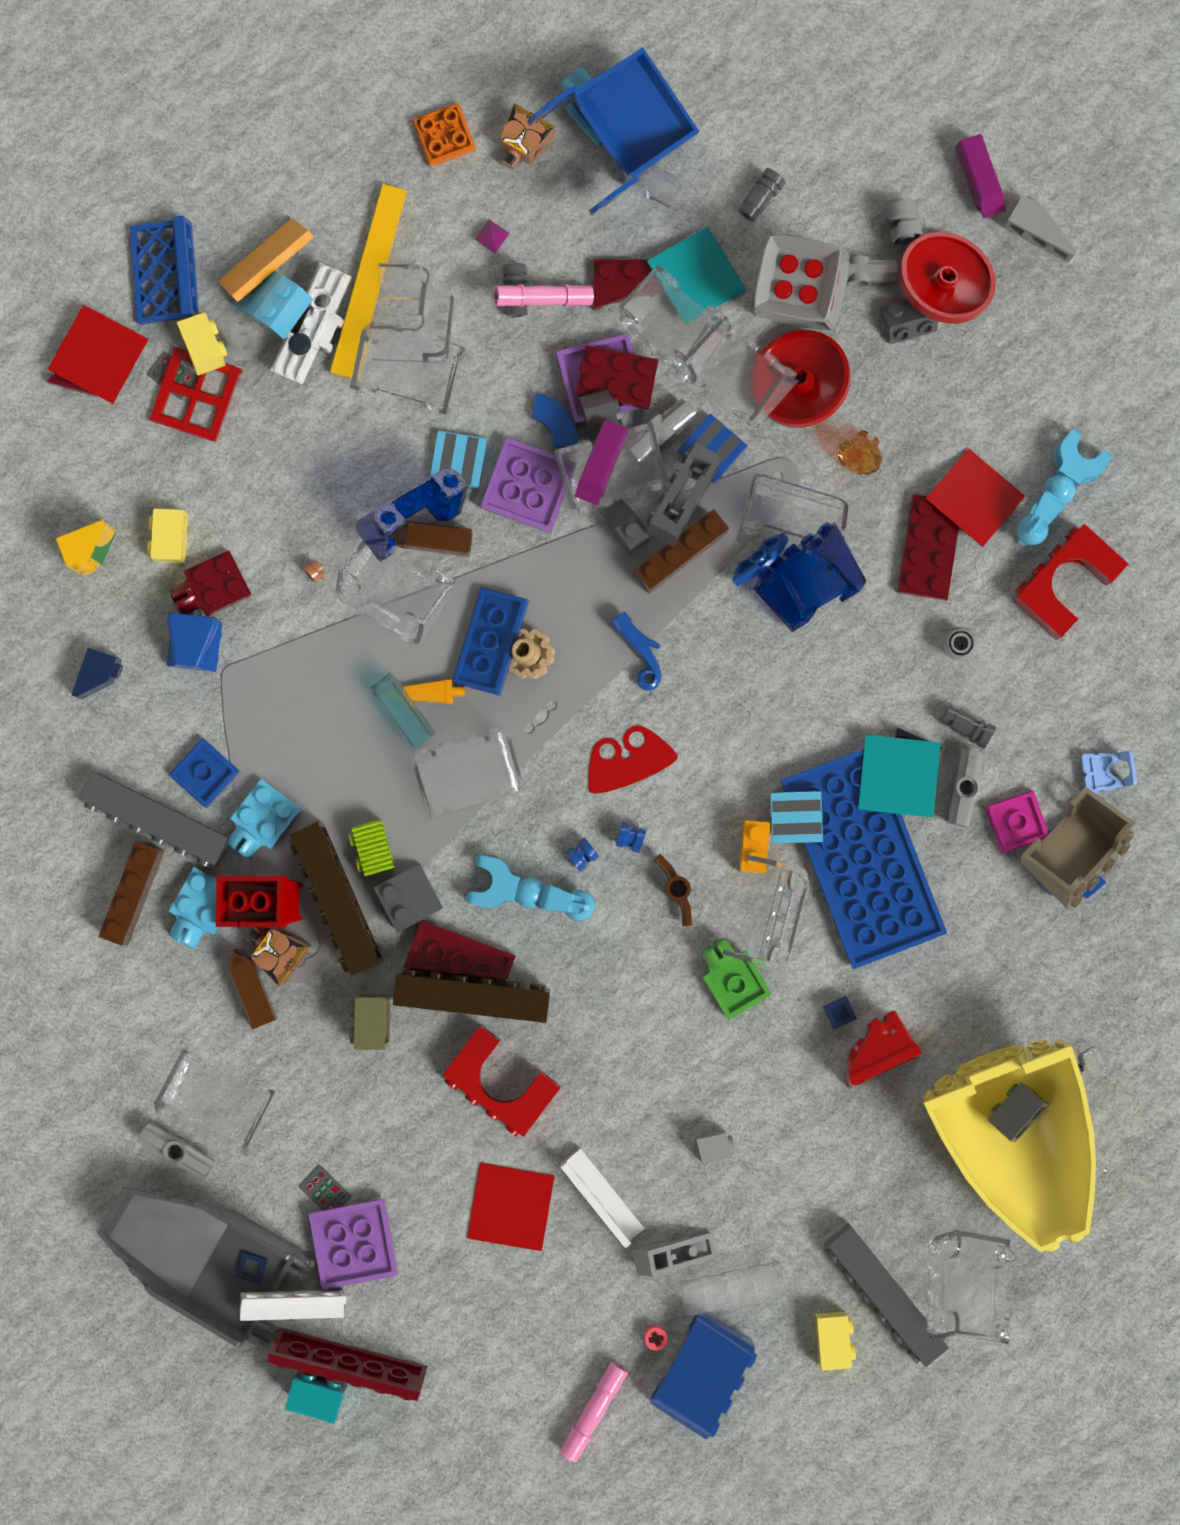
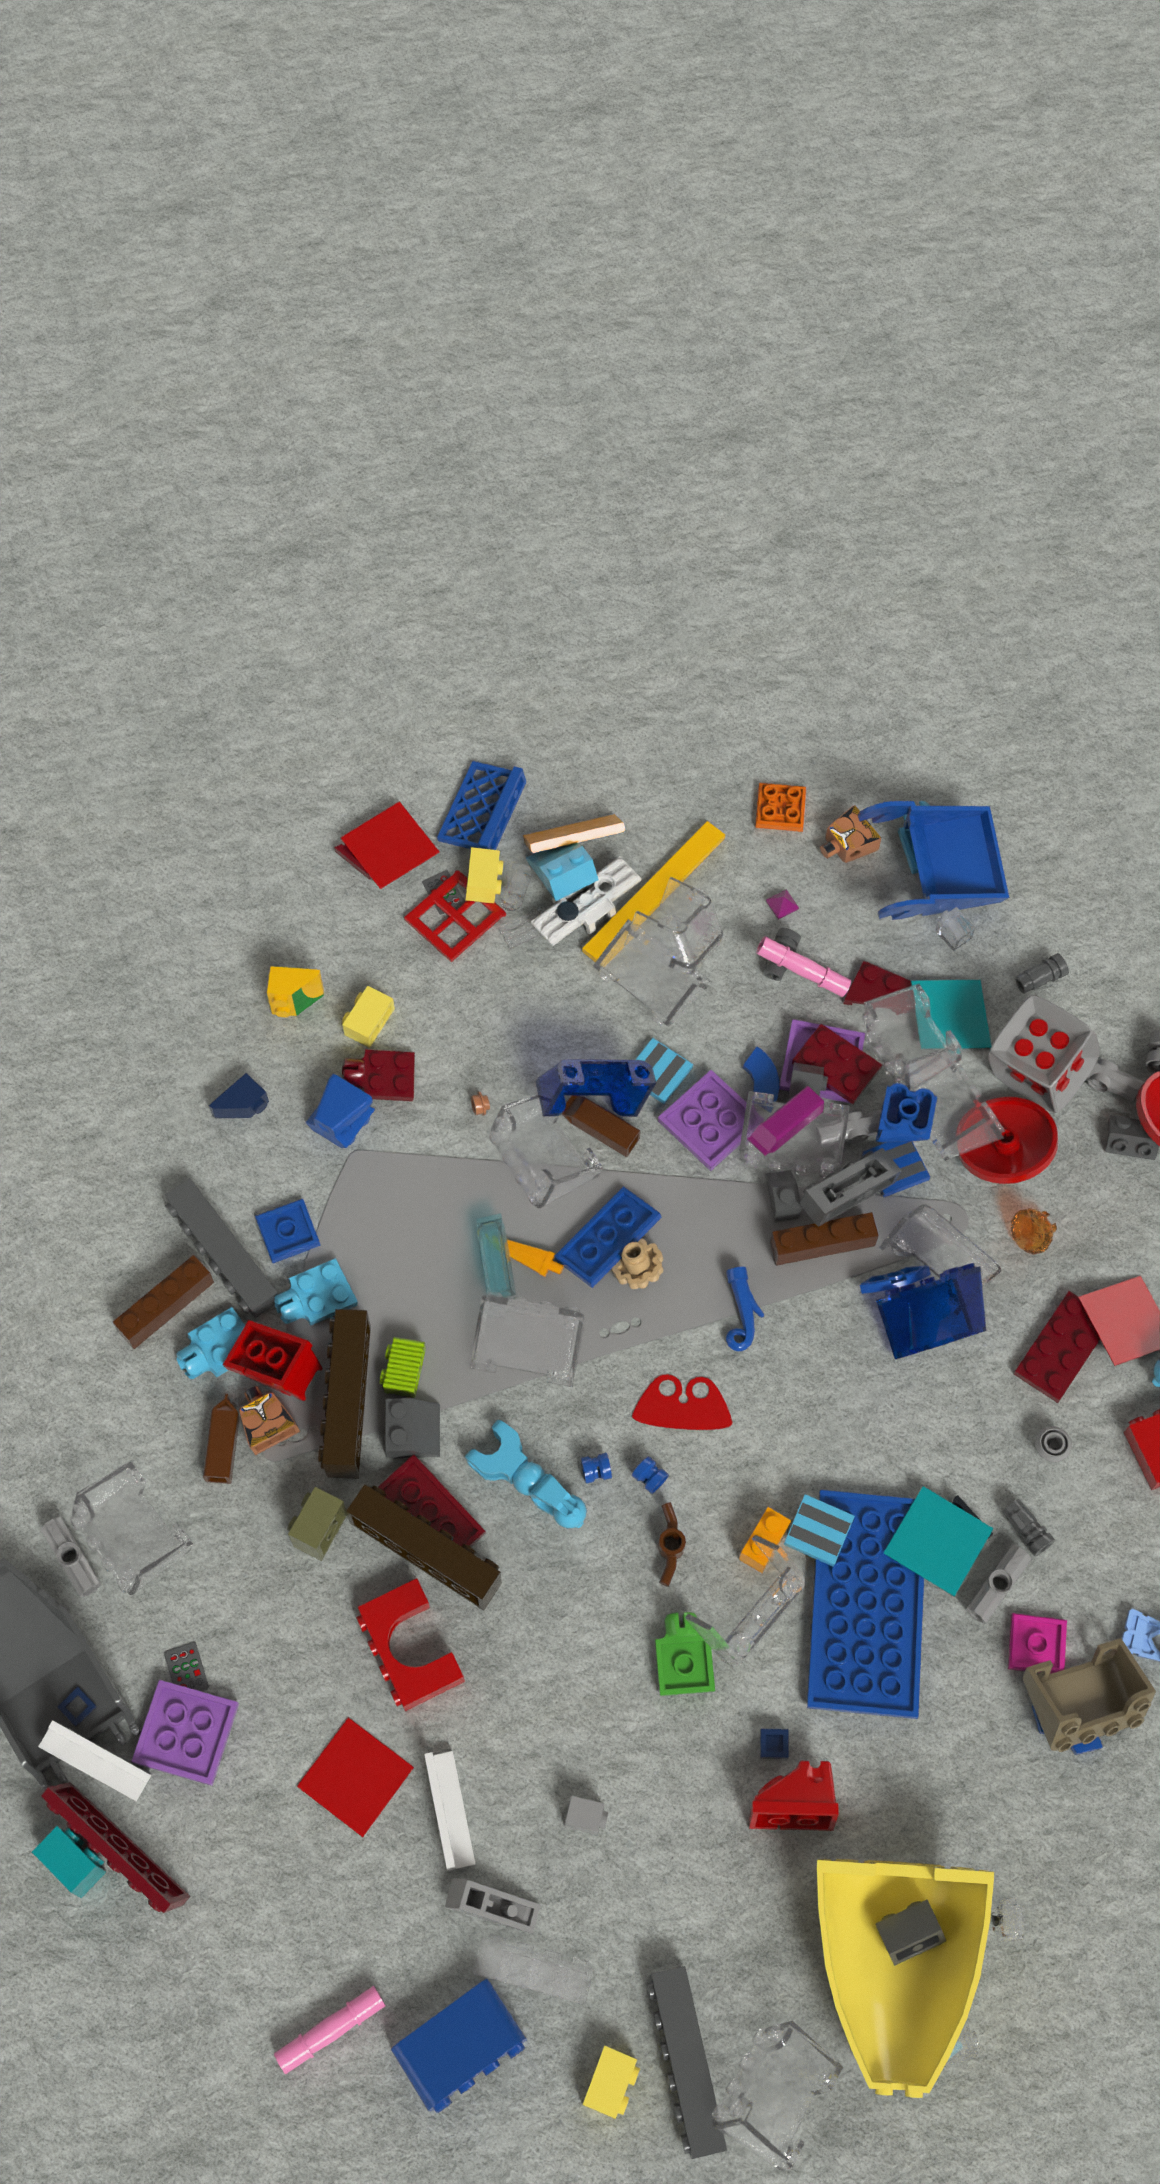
camera: 30 degrees right, 20 degrees down
coral bush [644,1325,668,1351] -> none
none -> blue piece [876,1083,937,1143]

